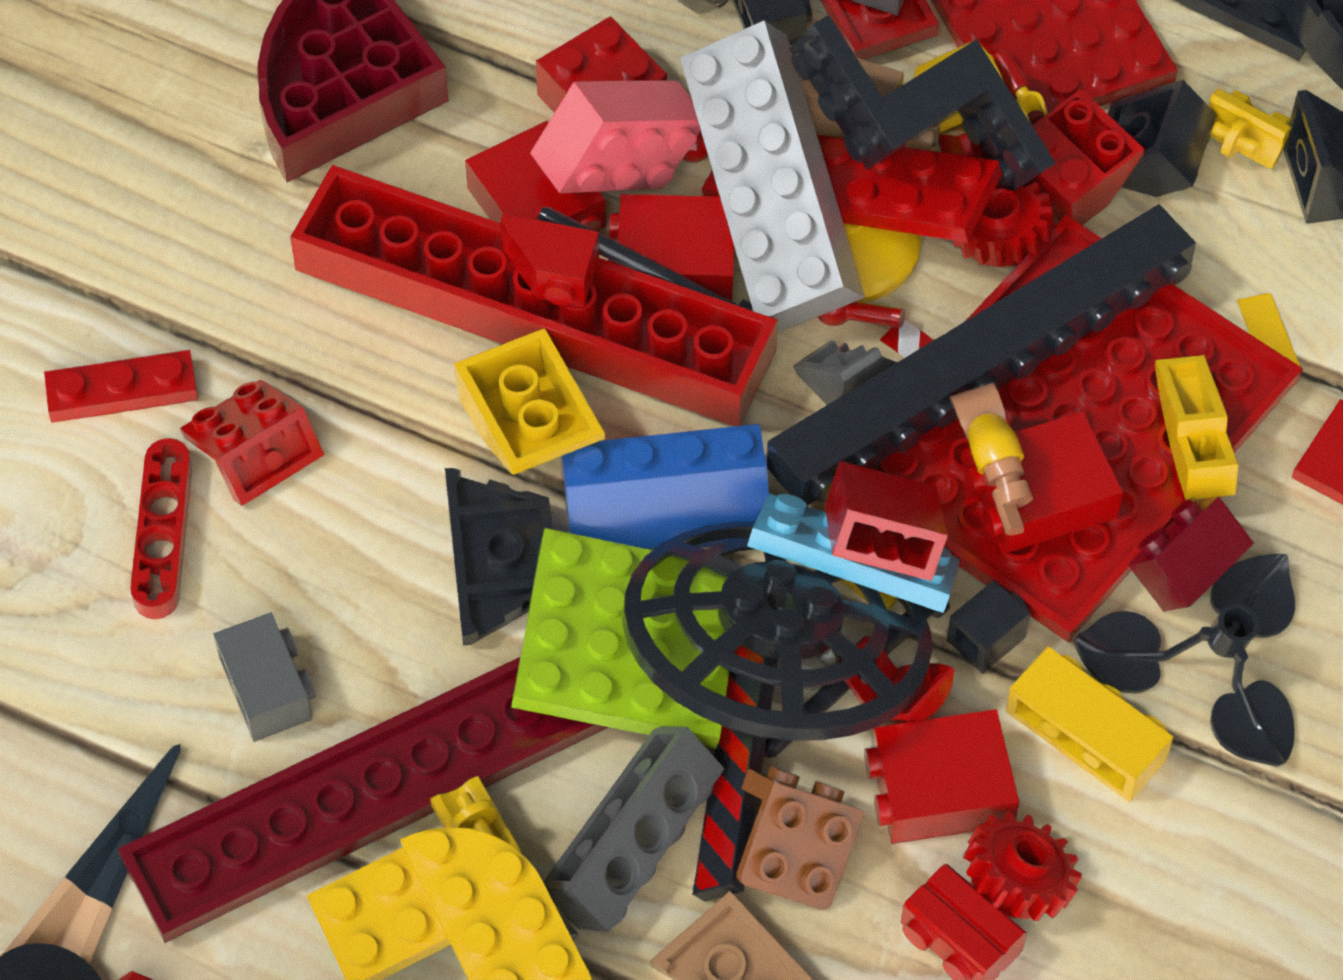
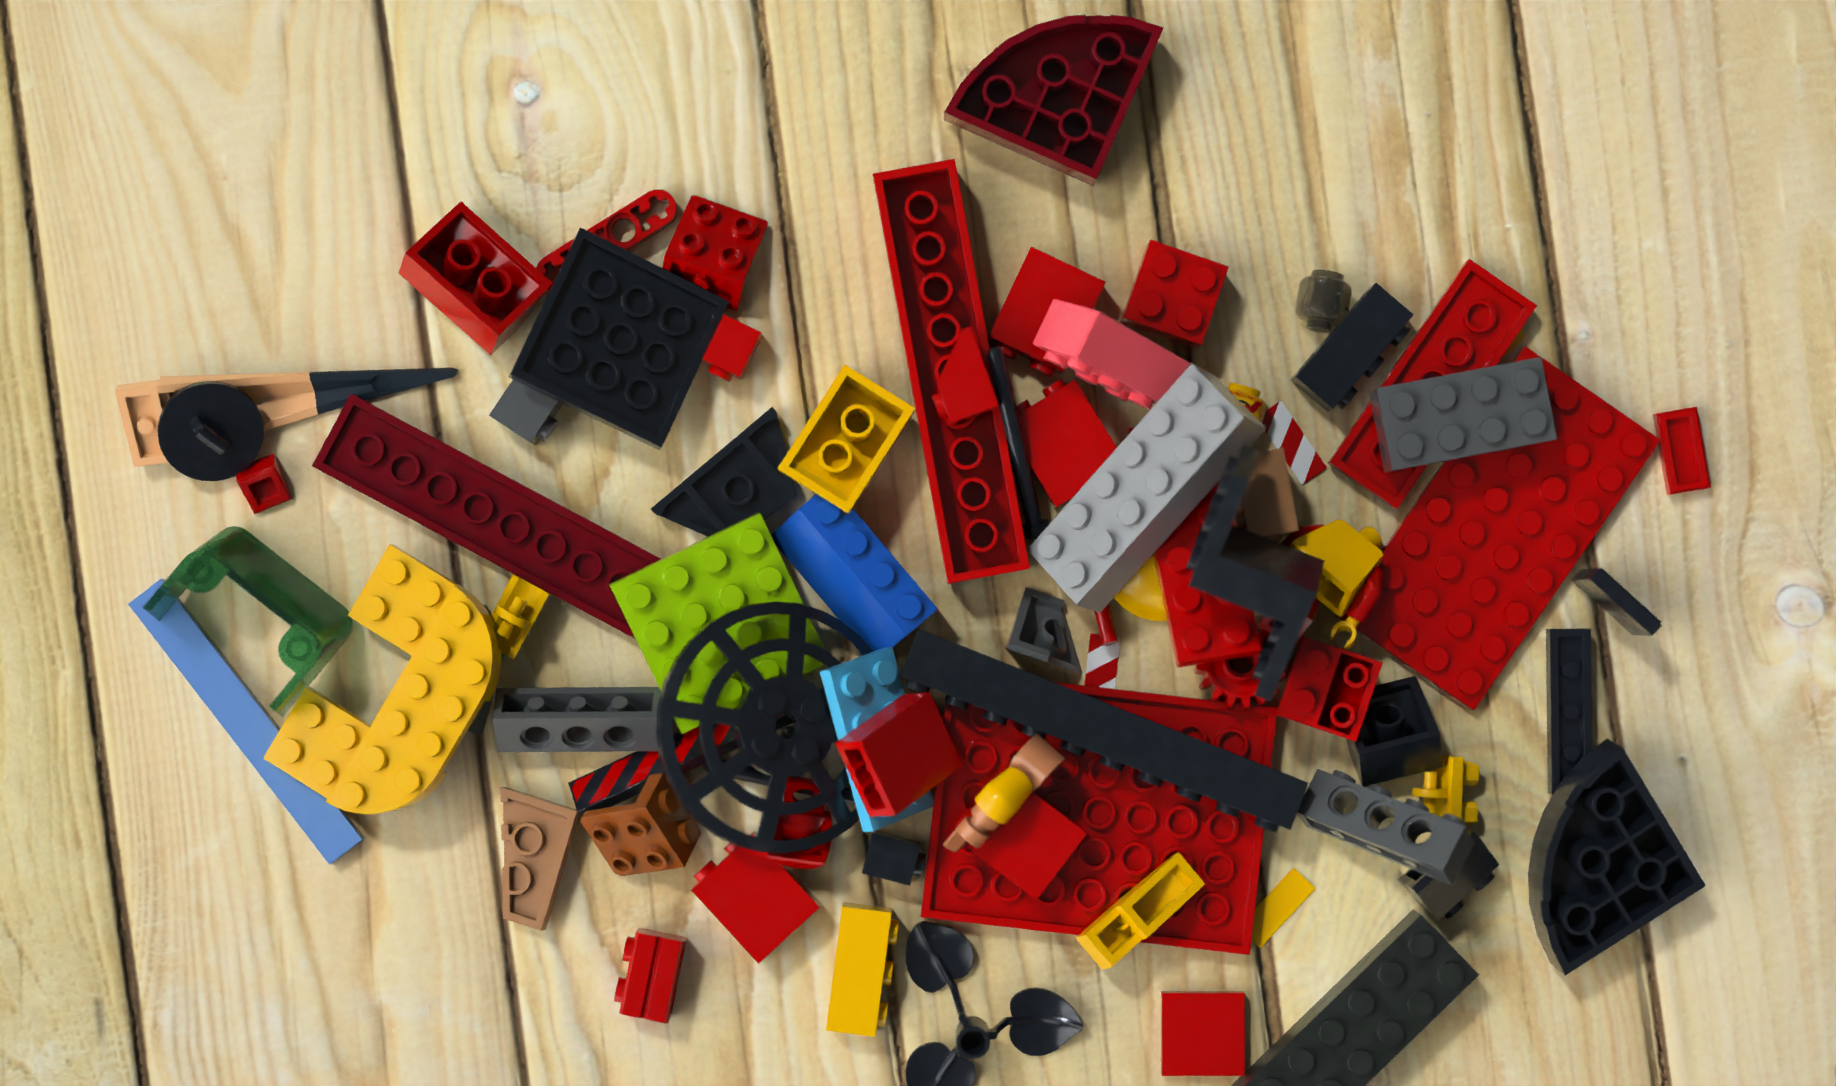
camera: 55 degrees right, 30 degrees up
red plate [44,350,198,423] -> none
red gear [963,811,1082,921] -> none
dark red brick [1128,496,1254,612] -> none
none -> red slope [399,201,553,355]
none -> black plate [509,227,729,450]
none -> red brick [702,315,763,382]
none -> dark grey brick [1297,769,1475,886]

